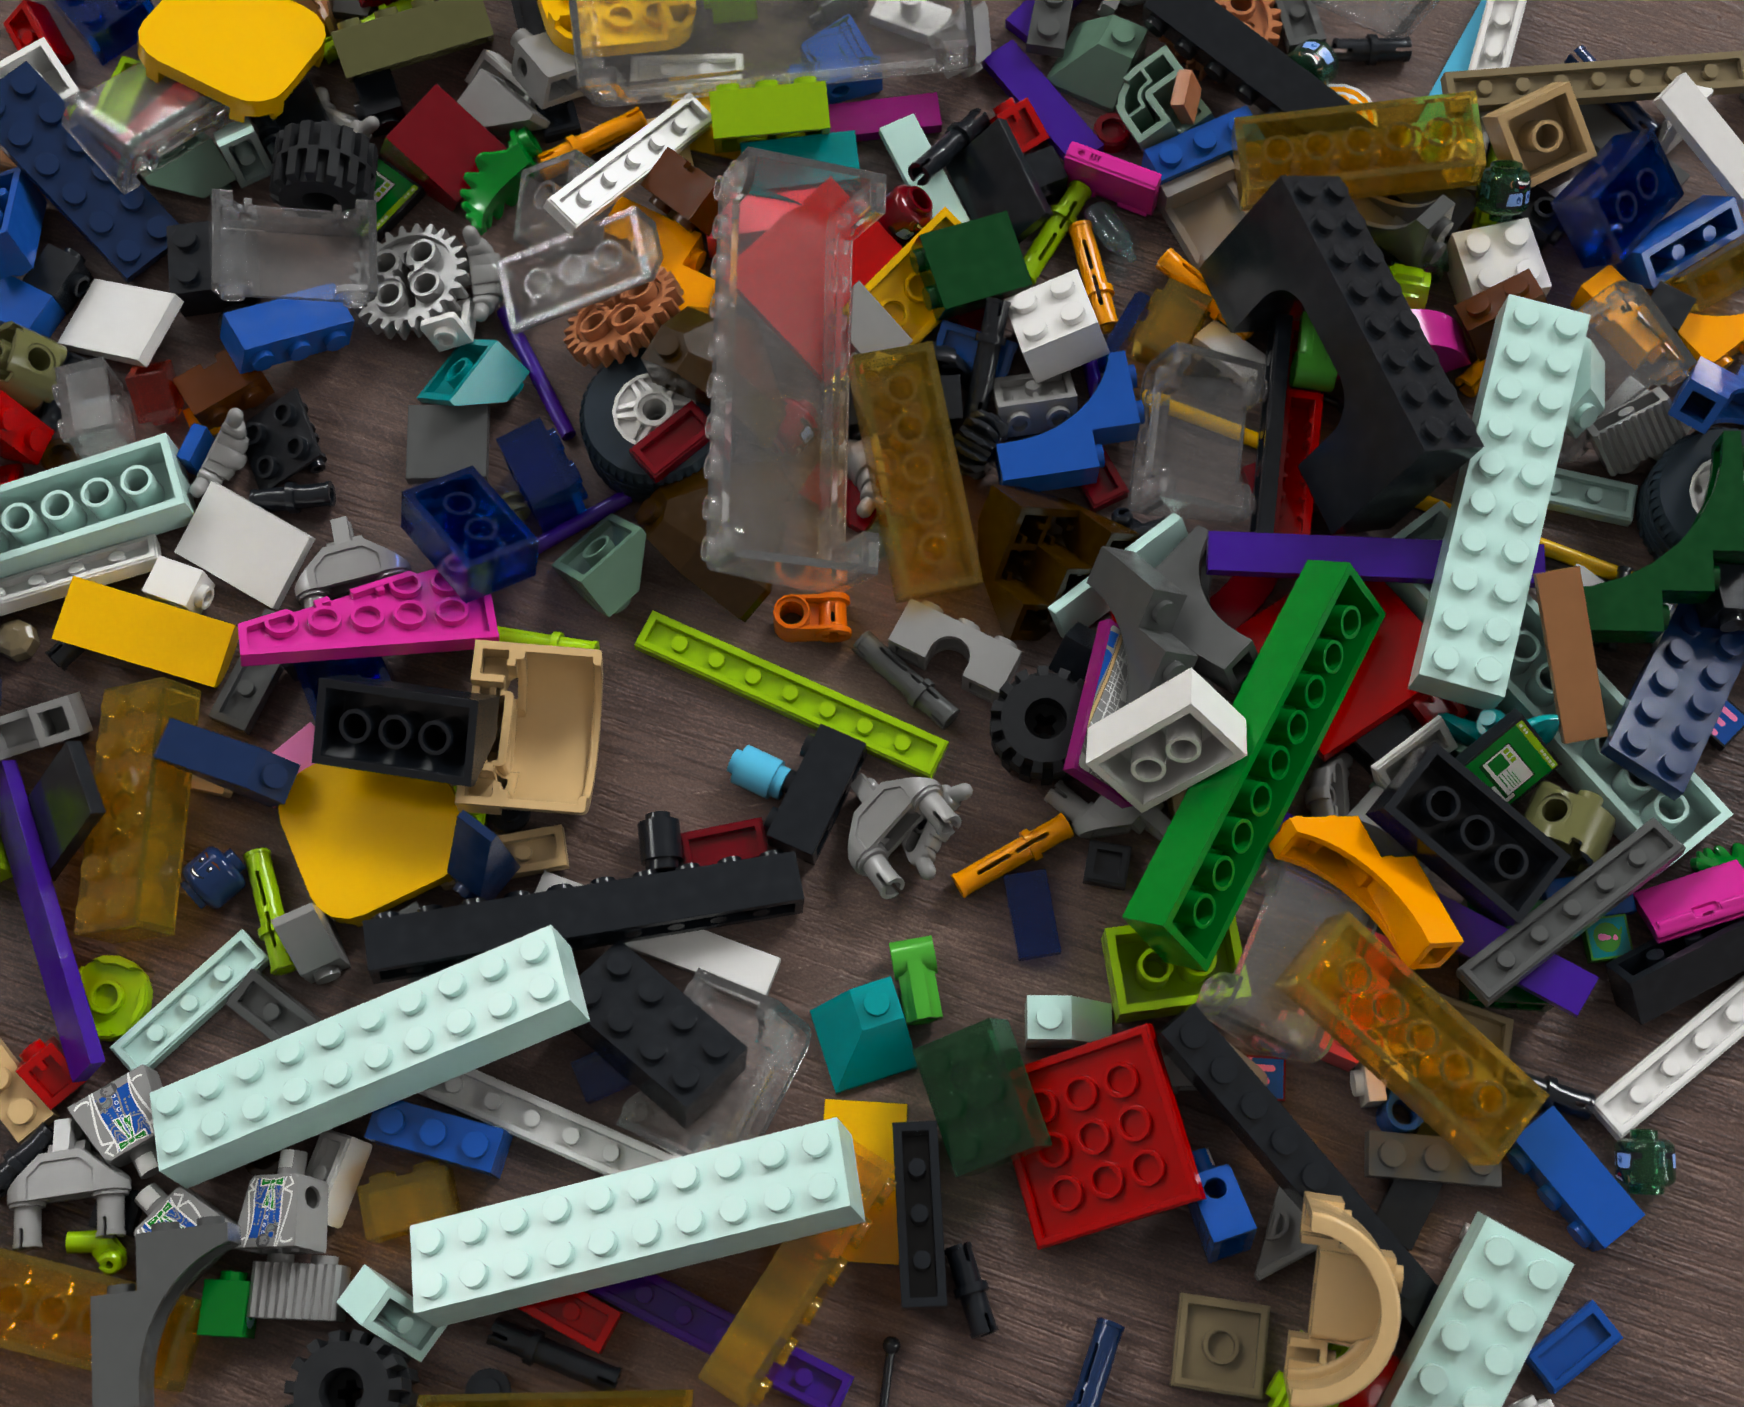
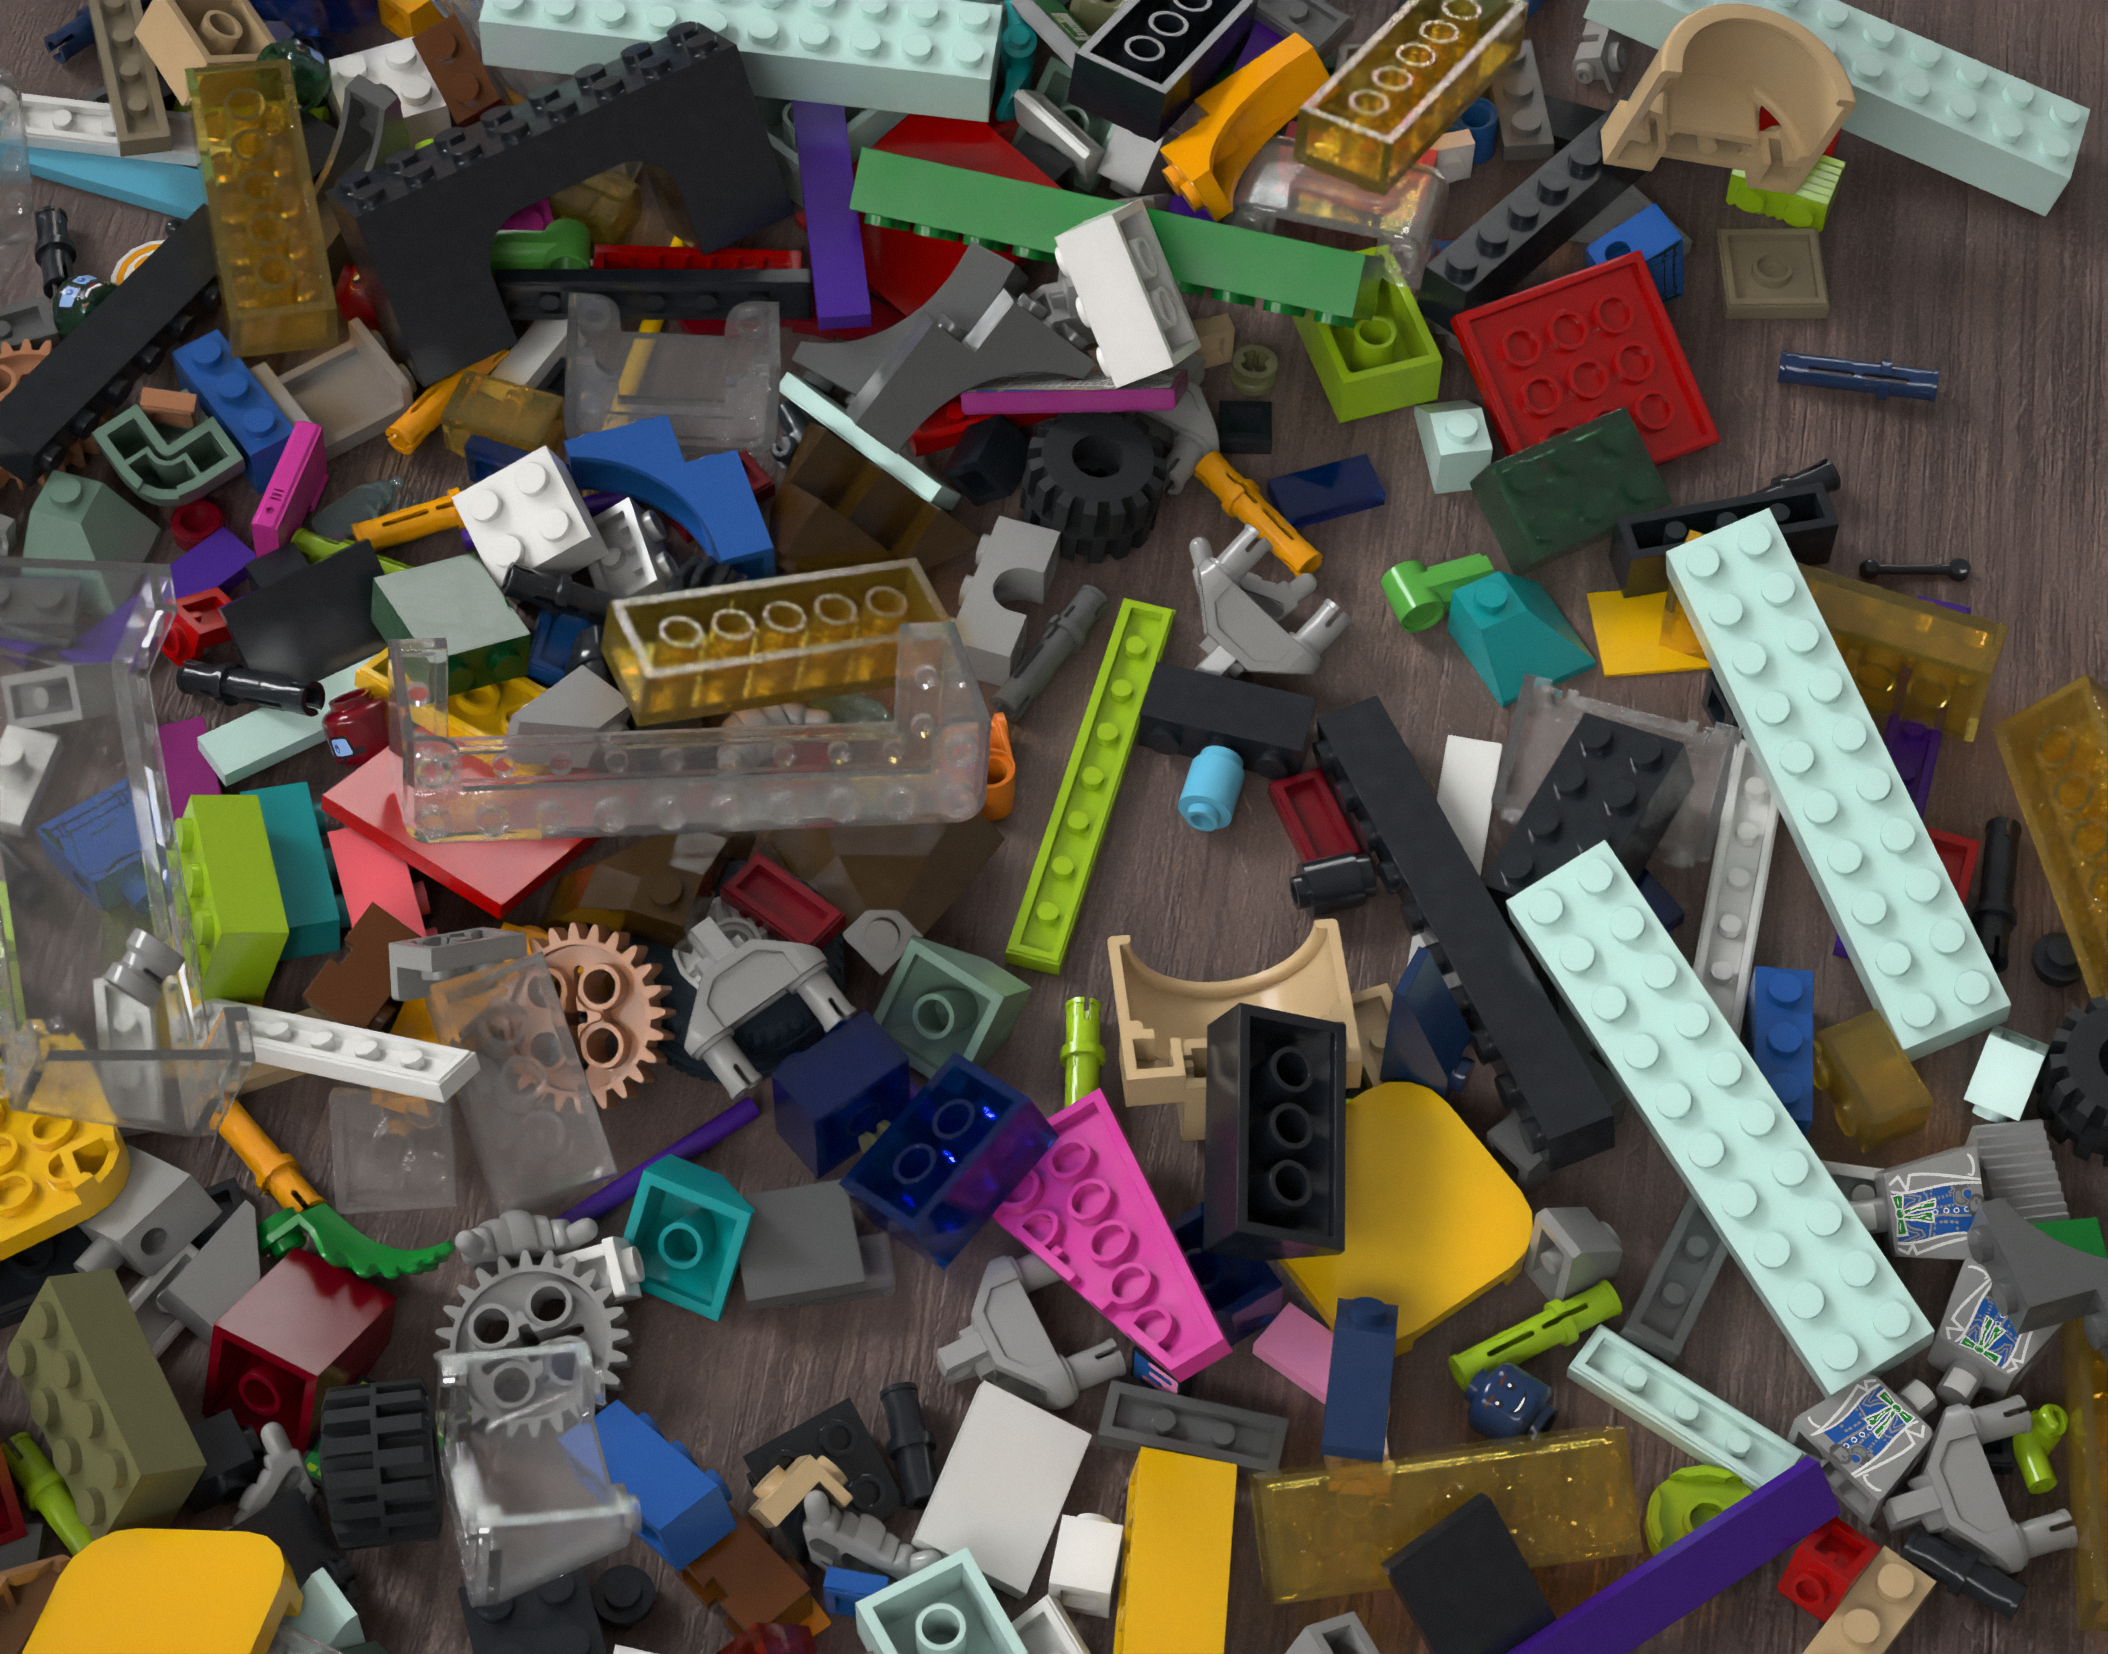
camera: 105 degrees left, 15 degrees down
none -> light grey wheel [103,928,186,1009]
none -> light grey bracket [389,927,527,1001]
none -> light grey connector [684,916,857,1100]
none -> tan bracket [748,1455,853,1528]

